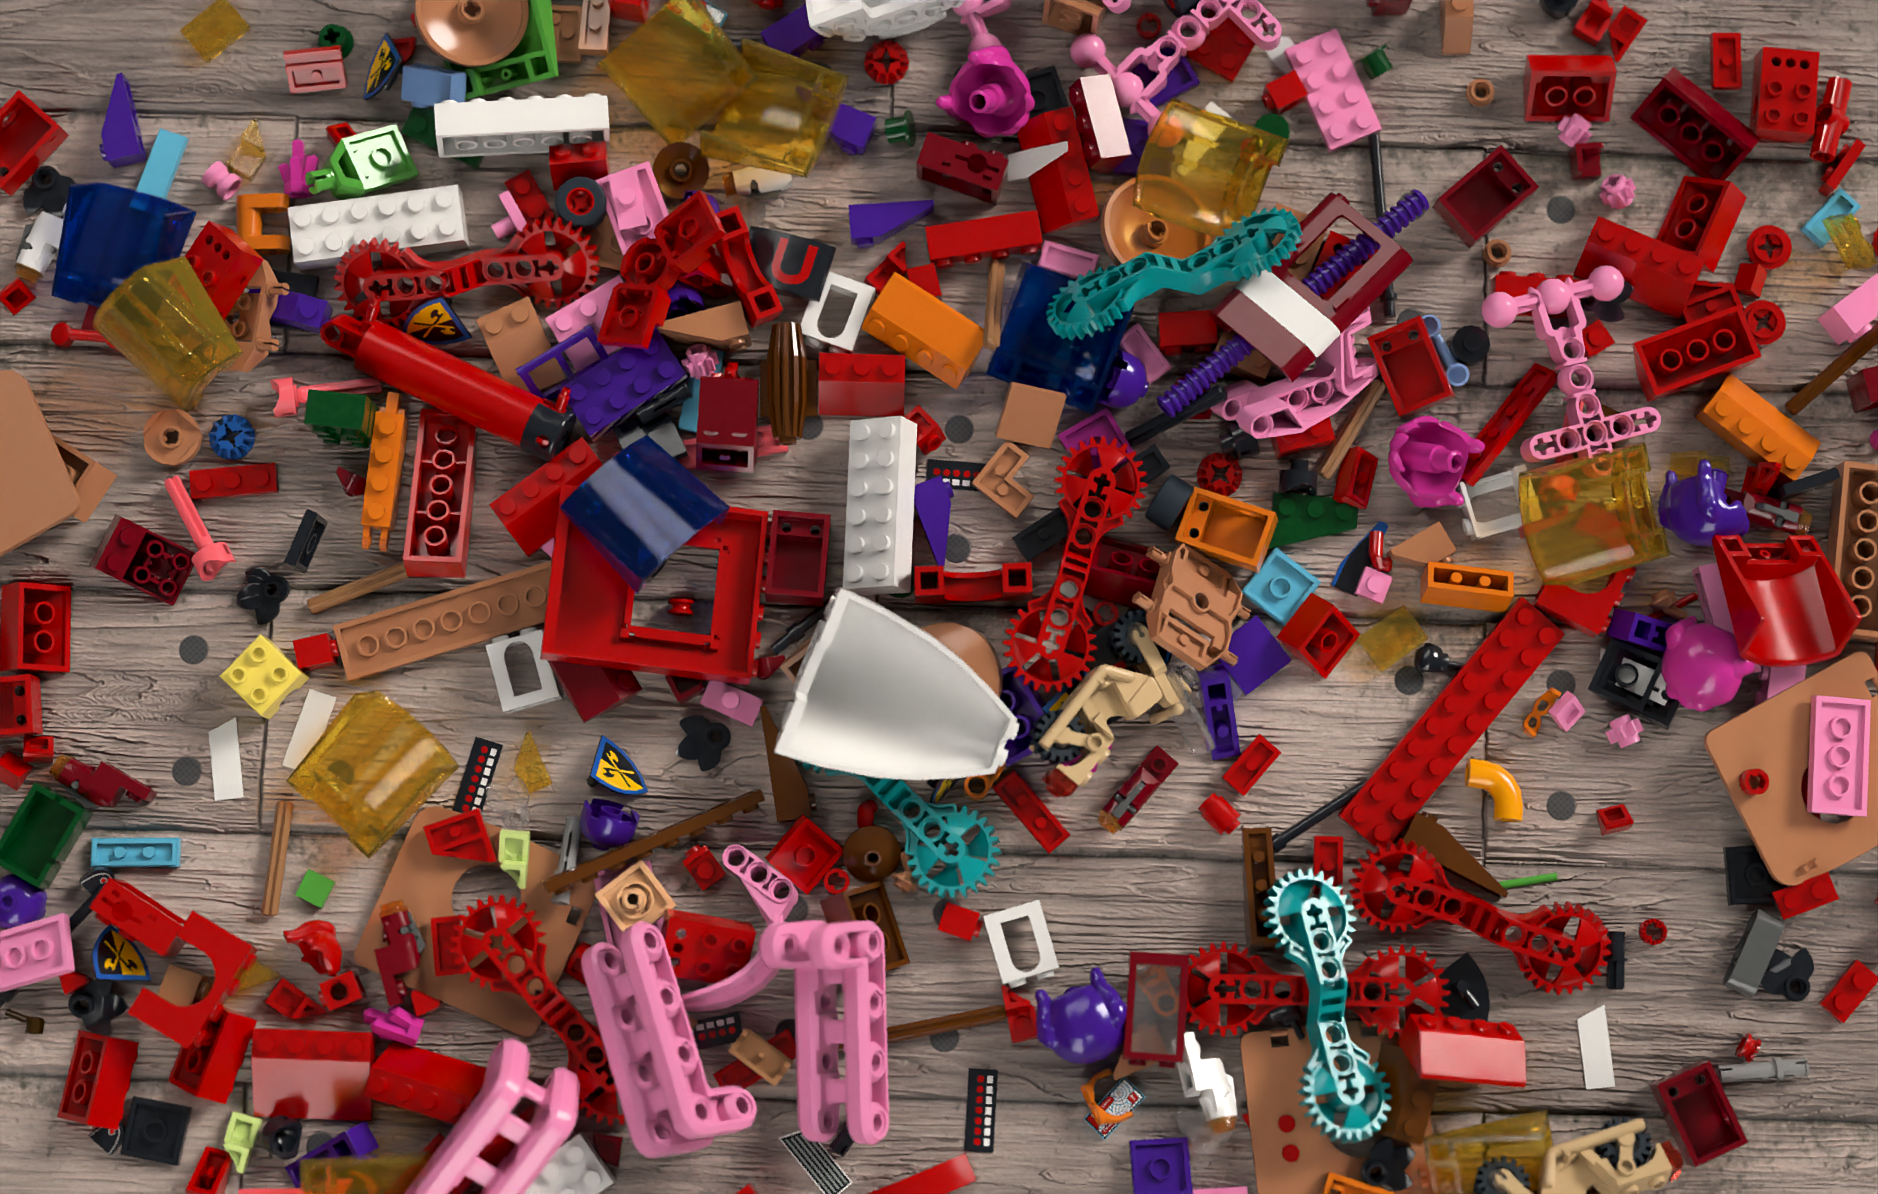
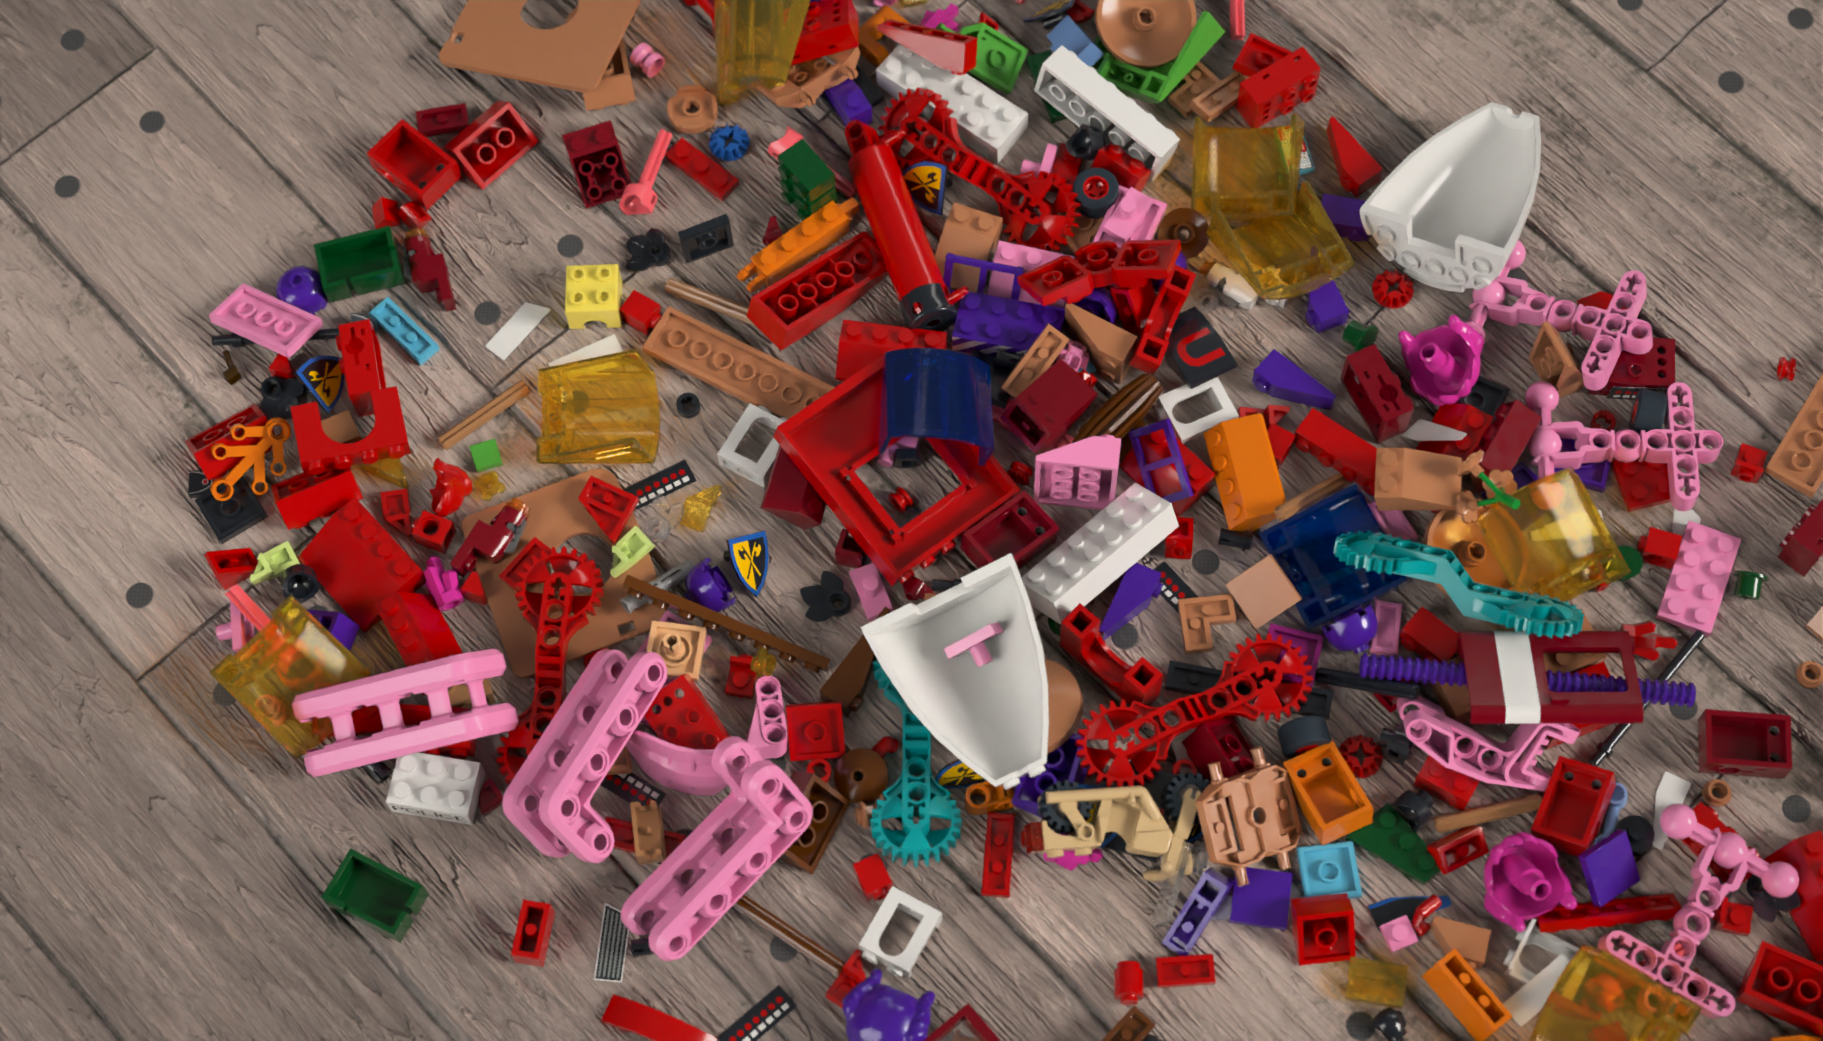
camera: 50 degrees right, 15 degrees down
dark red plate [1096,745,1179,835] -> none
none -> orange plant [210,417,291,501]
none -> clear yellow plate [474,471,506,501]
none -> bright pink wheel [630,43,665,78]
none -> black bush [676,393,700,419]
none -> clear yellow plate [751,647,776,679]
none -> slope [877,19,978,75]
none -> bright pink tile [944,622,1004,668]
none -> nougat plate [1000,323,1070,398]
none -> red bush [1007,461,1033,485]
none -> bright pink slope [1034,434,1121,510]
none -> black piece [1066,123,1105,161]
none -> dark purple window [1128,418,1194,503]
none -> black pin [1218,528,1253,552]
none -> nougat slope [1374,448,1462,511]
none -> nougat plant [1456,450,1521,523]
none -> white sticker [1503,954,1569,1027]
none -> dark purple tile [1578,829,1641,907]
none -> red rock [1619,621,1678,661]
none -> white sticker [1653,772,1691,850]

